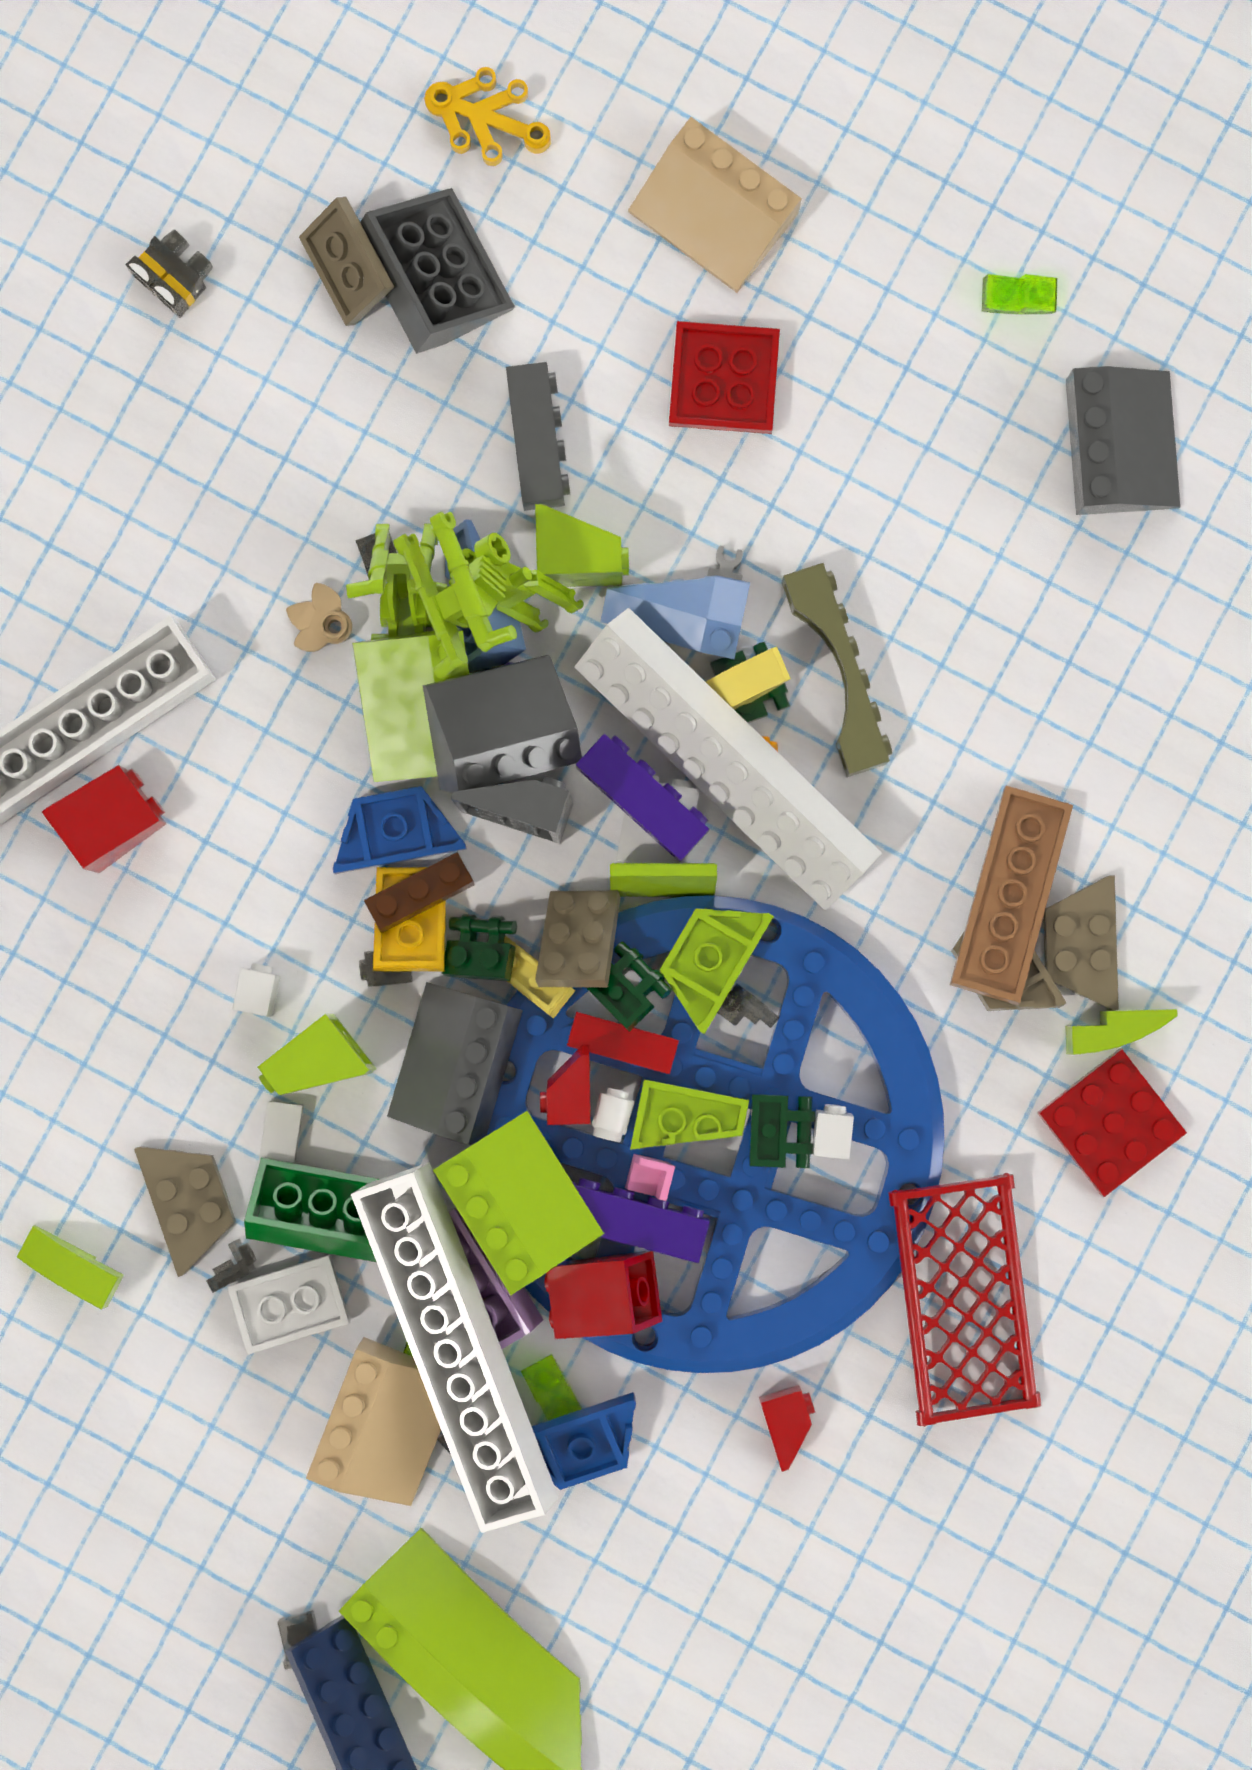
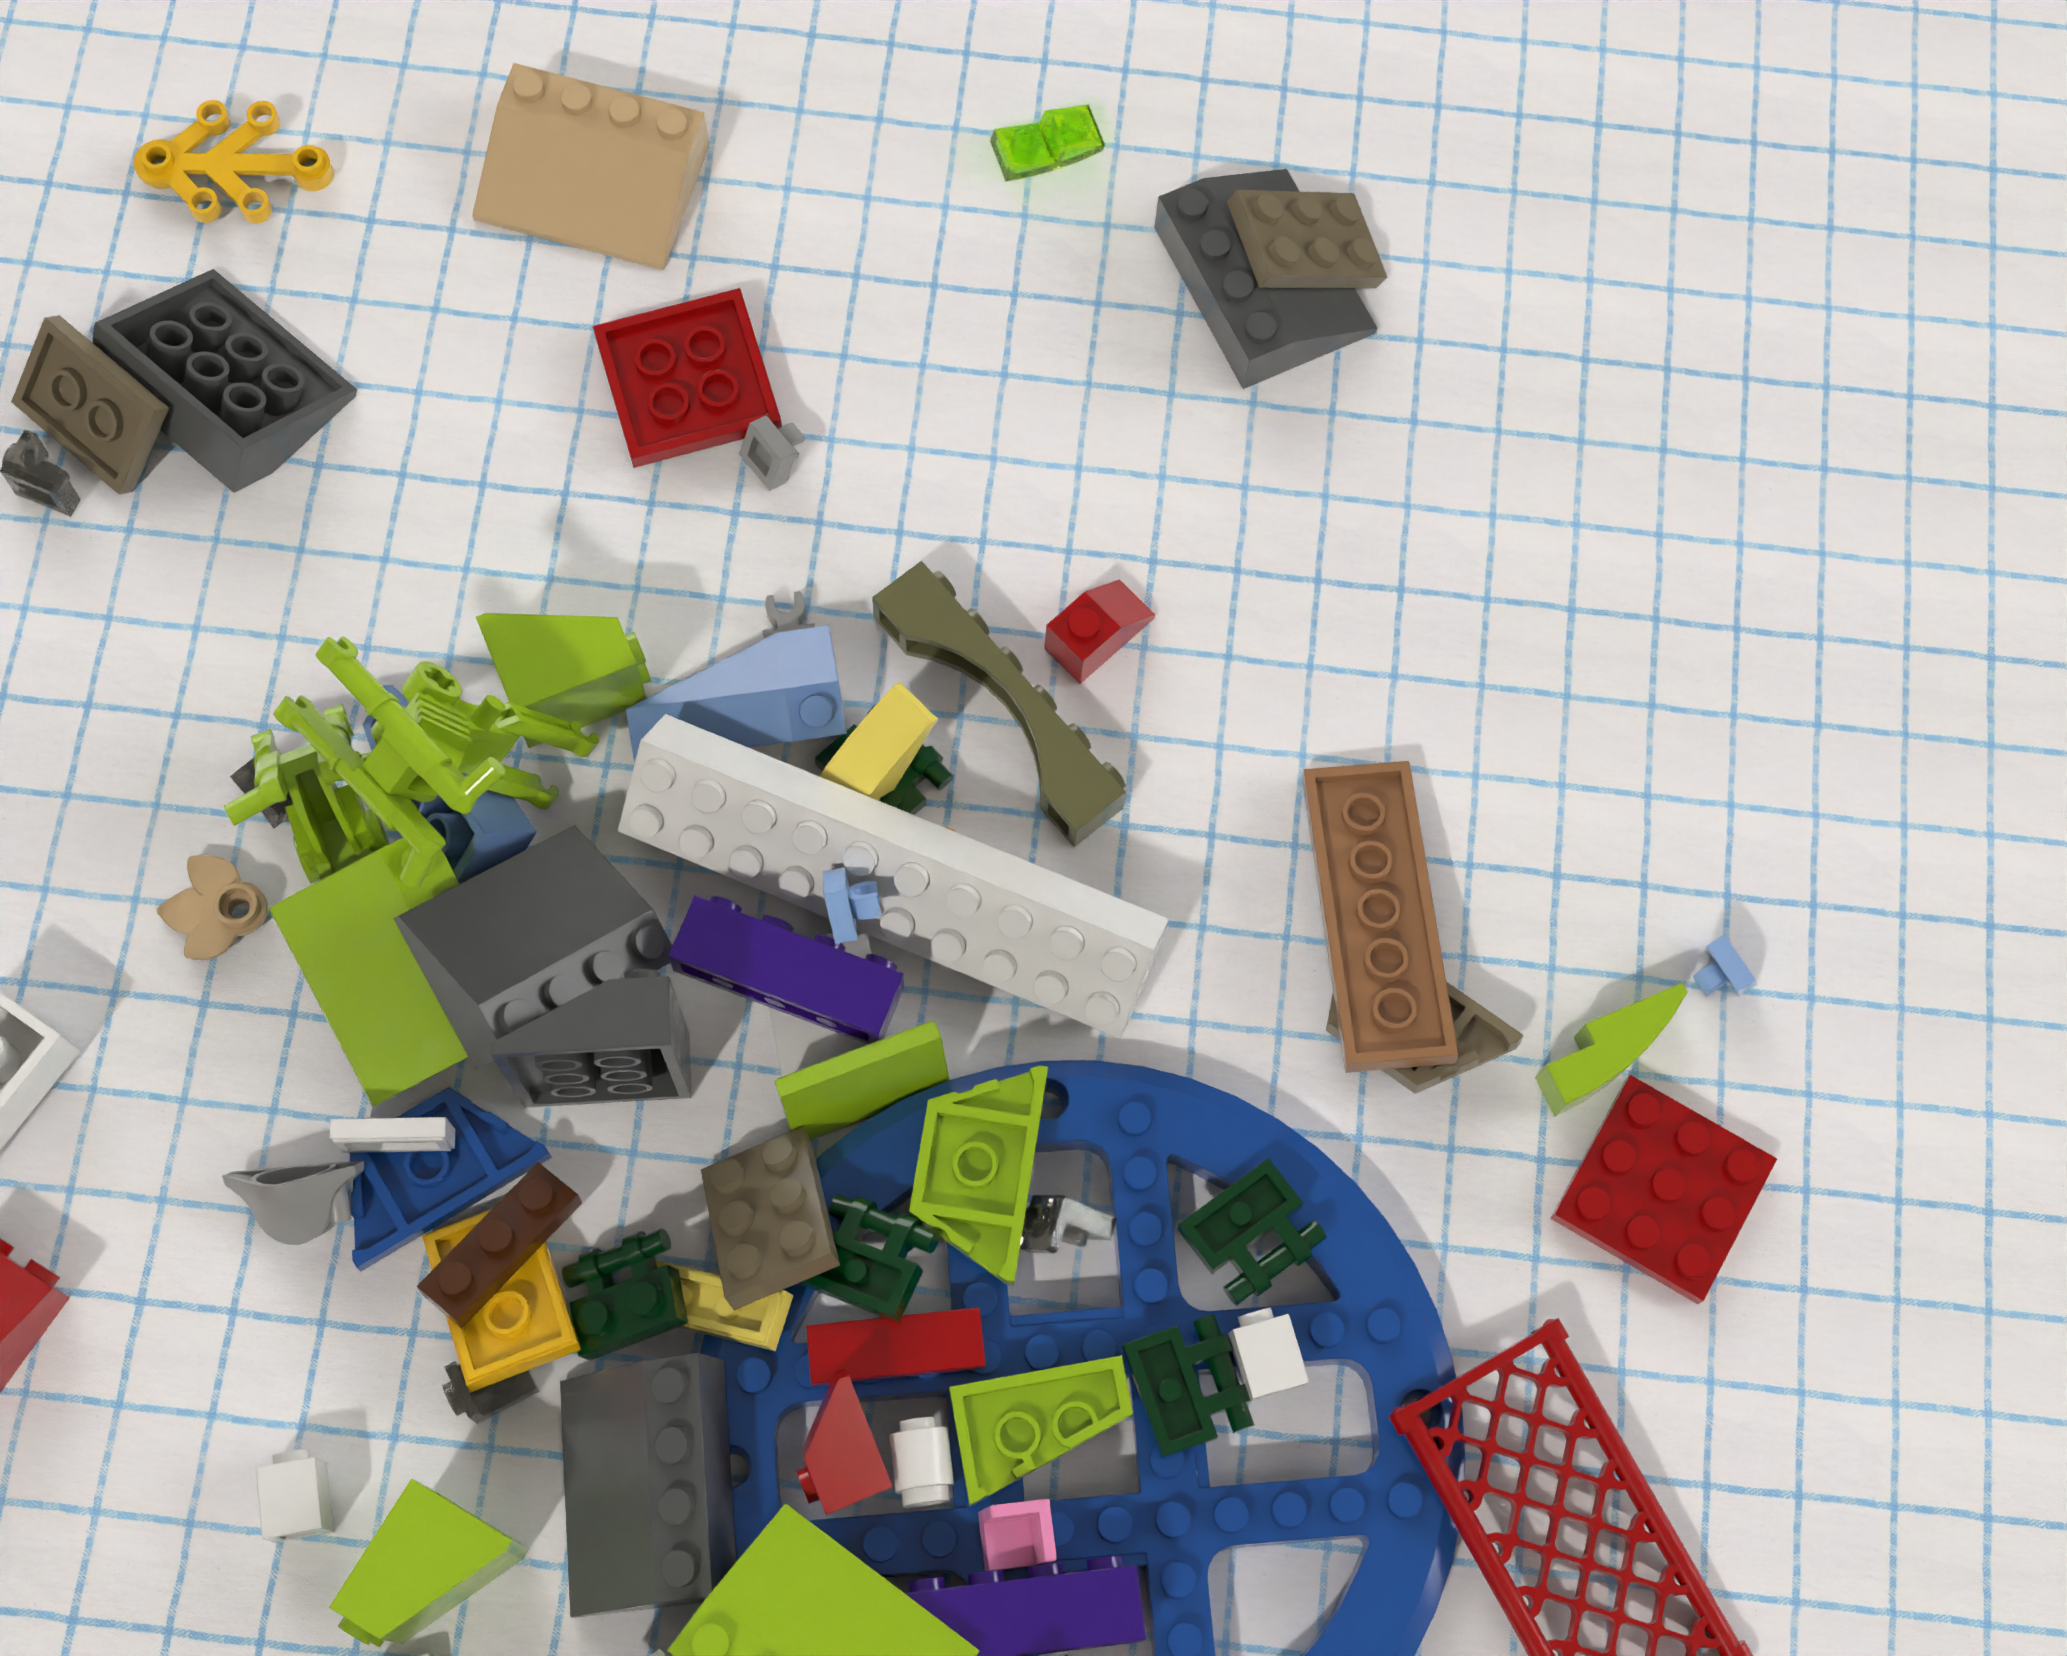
camera: 30 degrees left, 15 degrees down
dark grey brick [506,362,570,511] -> none
dark tan wing [1043,875,1119,1010] -> none
none -> clear smoke bracket [0,430,81,517]
none -> light grey hat [222,1161,364,1245]
none -> white tile [329,1117,455,1153]
none -> light grey tile [739,415,806,491]
none -> light blue tile [823,867,881,944]
none -> red slope [1044,579,1156,684]
none -> dark green plate [1177,1158,1327,1306]
none -> dark tan plate [1226,190,1388,288]
none -> light blue tile [1693,934,1757,996]

